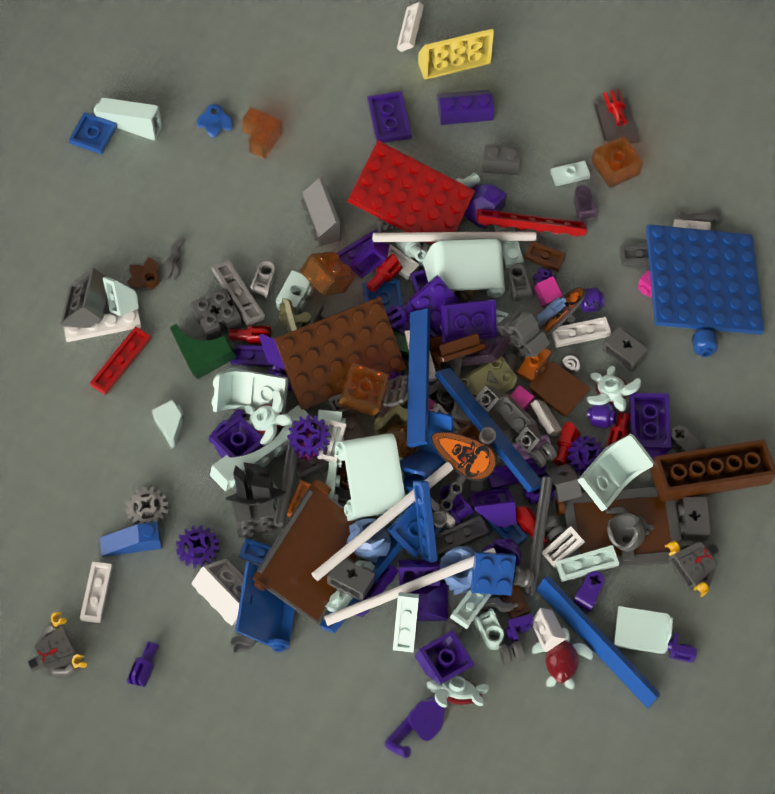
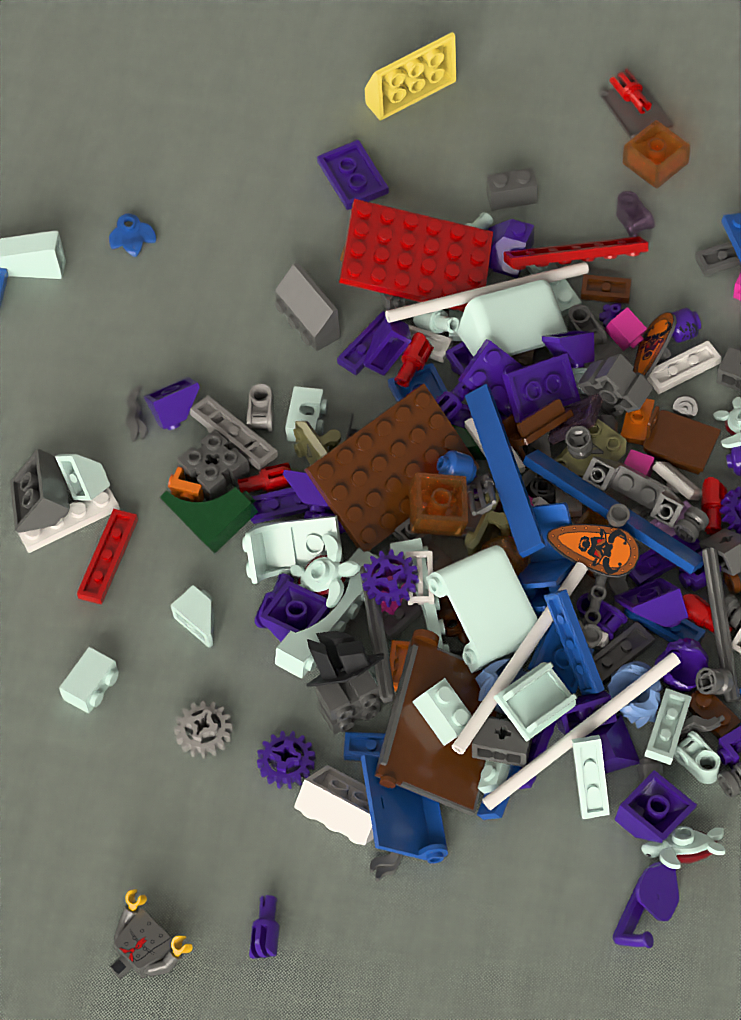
camera: 10 degrees left, 5 degrees down
white plate [80,562,113,623] -> none
blue slope [100,521,162,557] -> none
reddish brown plate [127,257,160,289] -> none
clear orange brick [242,107,283,159] -> none
clear orange brick [300,252,356,296] -> none
white plate [397,2,424,52] -> none
dark purple slope [436,89,494,125] -> none
blue plate [470,551,516,596] -> none
medium blue piece [536,297,567,328] -> none
light aqua plate [550,161,590,186] -> none
none -> light aqua brick [59,647,119,713]
none -> dark purple slope [143,377,200,430]
none -> orange bracket [168,467,204,502]
none -> light aqua brick [412,678,472,746]
none -> blue head [437,450,477,487]
none -> light aqua piece [494,662,577,742]
none -> dark purple slope [542,330,595,368]
none -> dark grey wheel [565,426,593,459]

